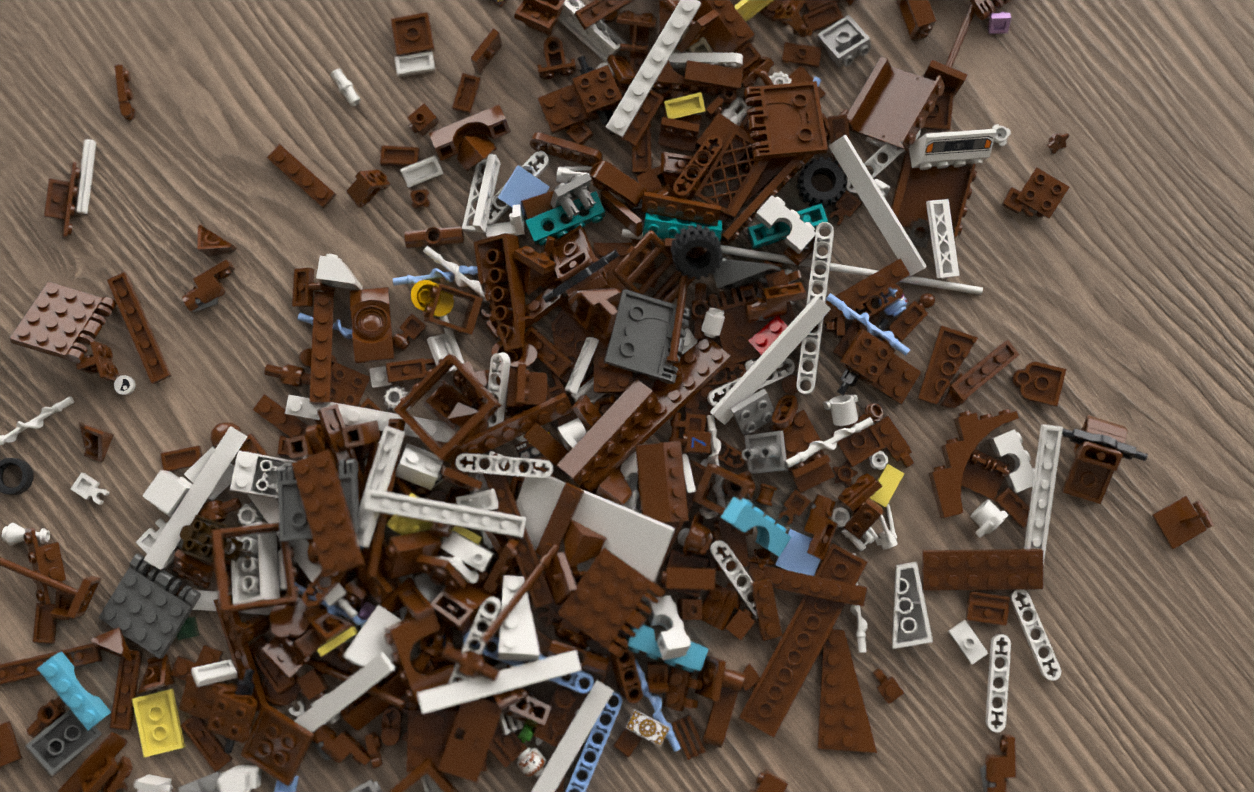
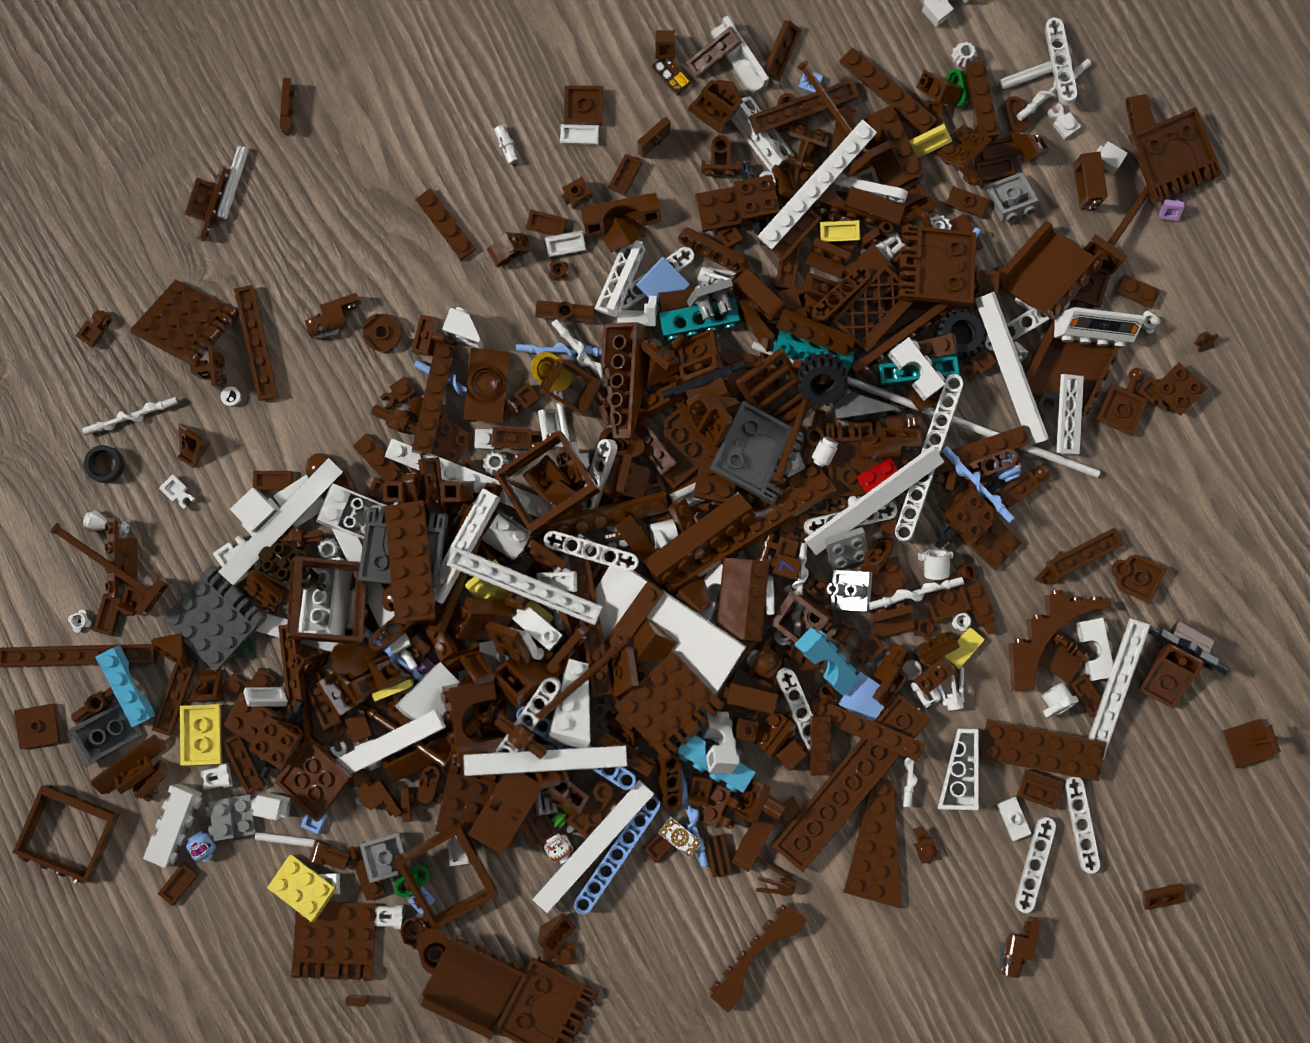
camera: 10 degrees right, 0 degrees up
reddish brown slope [197,225,237,257] -> none
white tile [565,337,599,394] -> none
reddish brown wing [917,325,978,405] -> none
none -> white plate [68,610,91,633]
none -> white piece [201,763,233,790]
none -> reddish brown plate [363,313,402,353]
none -> reddish brown plate [380,376,417,408]
none -> reddish brown plant [756,857,797,896]
none -> reddish brown plate [917,333,958,358]
none -> reddish brown plate [1095,368,1148,436]
none -> reddish brown plate [1116,275,1160,309]
none -> reddish brown plate [1143,883,1185,910]

